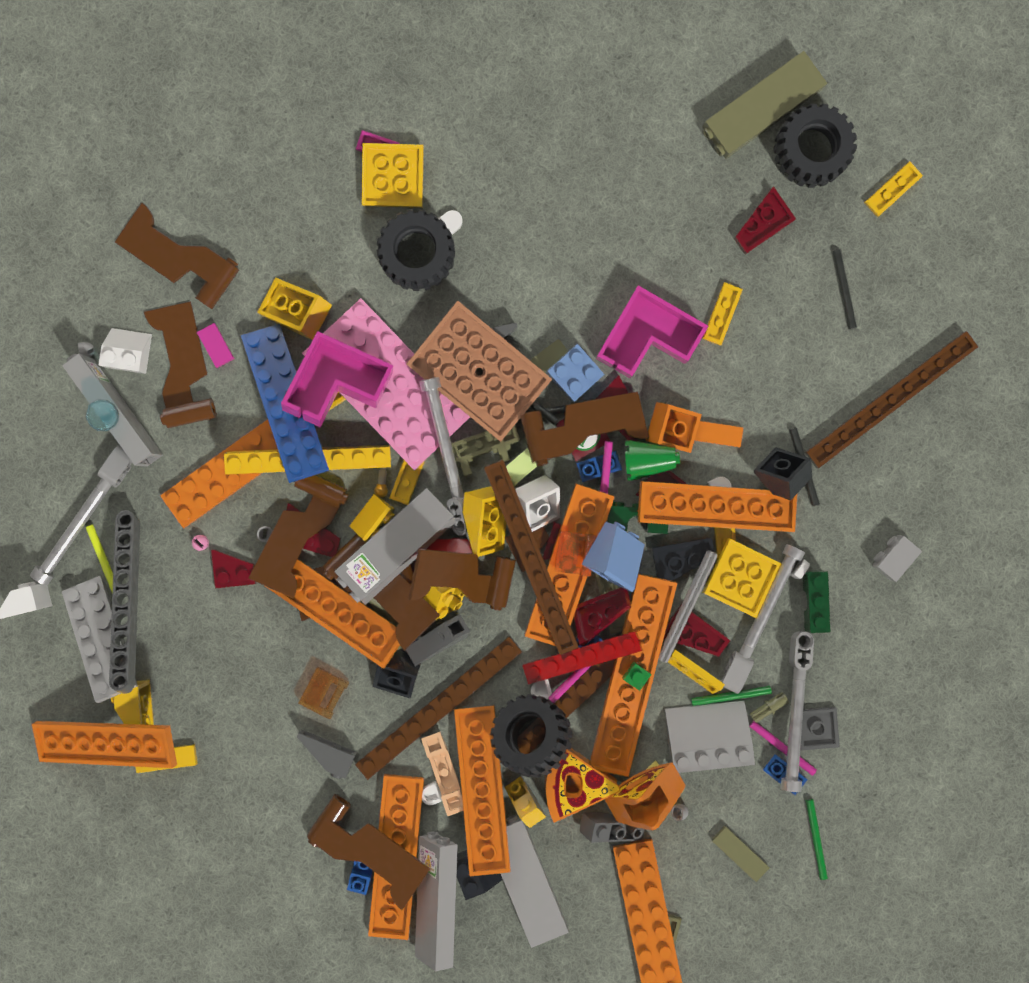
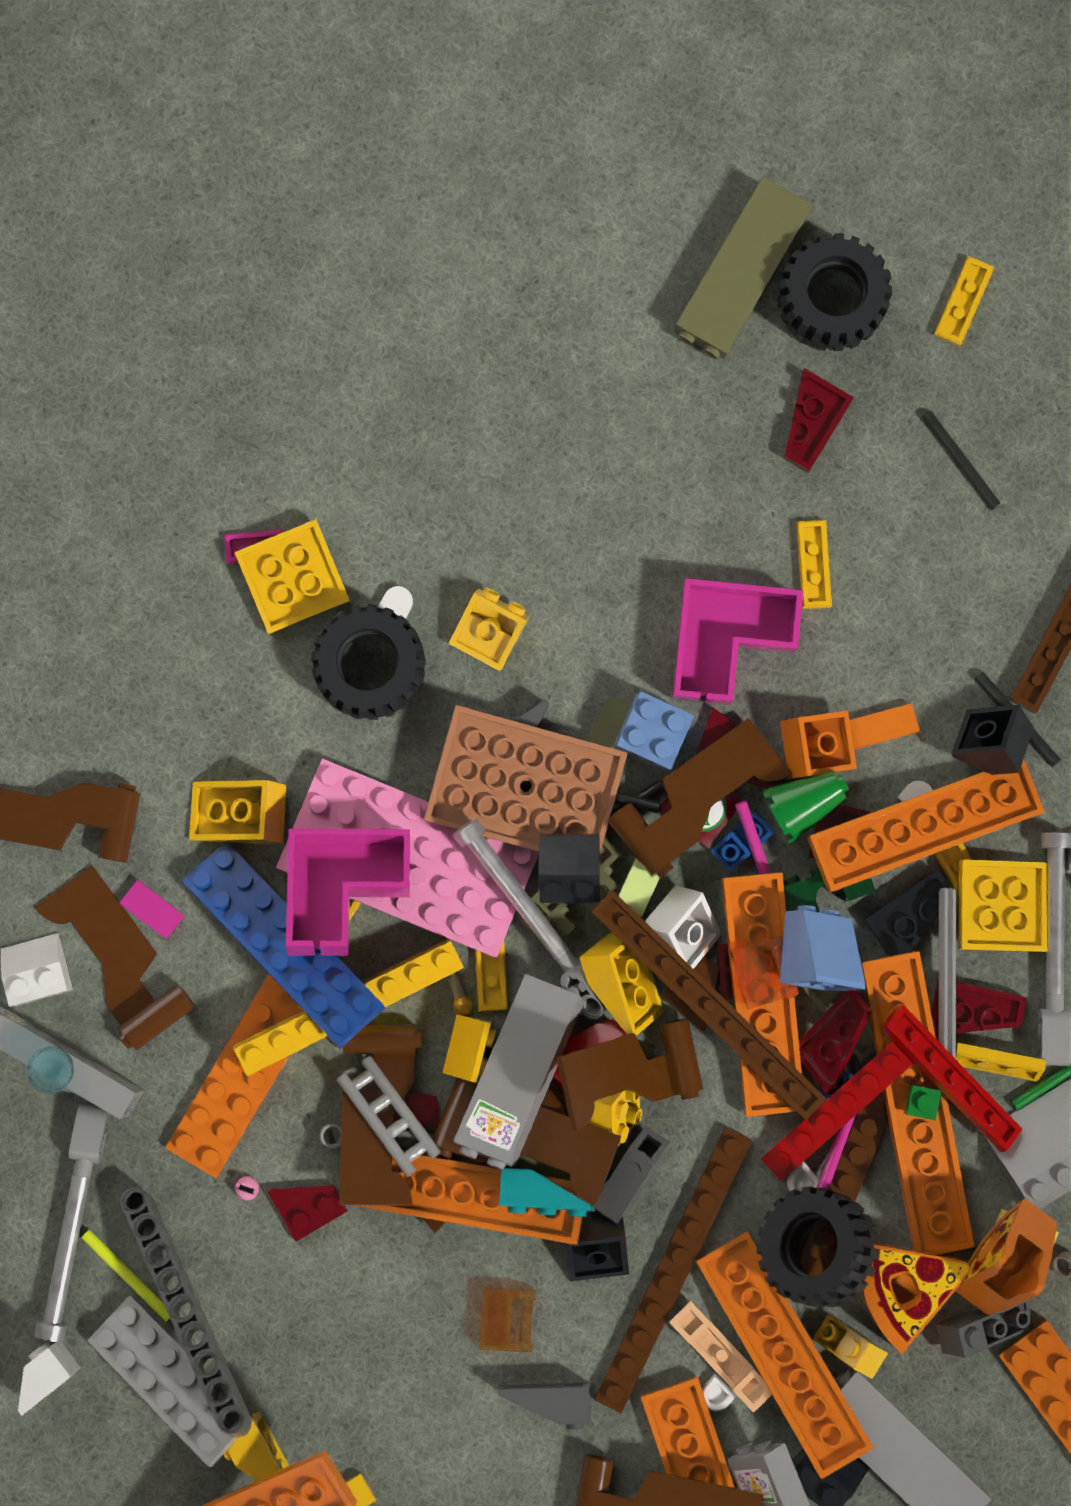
camera: 20 degrees left, 5 degrees down
none -> light grey bar [336,1056,441,1177]
none -> yellow plate [448,587,530,671]
none -> teal slope [499,1169,595,1217]
none -> black slope [539,834,600,903]
none -> red plate [880,1004,1023,1152]

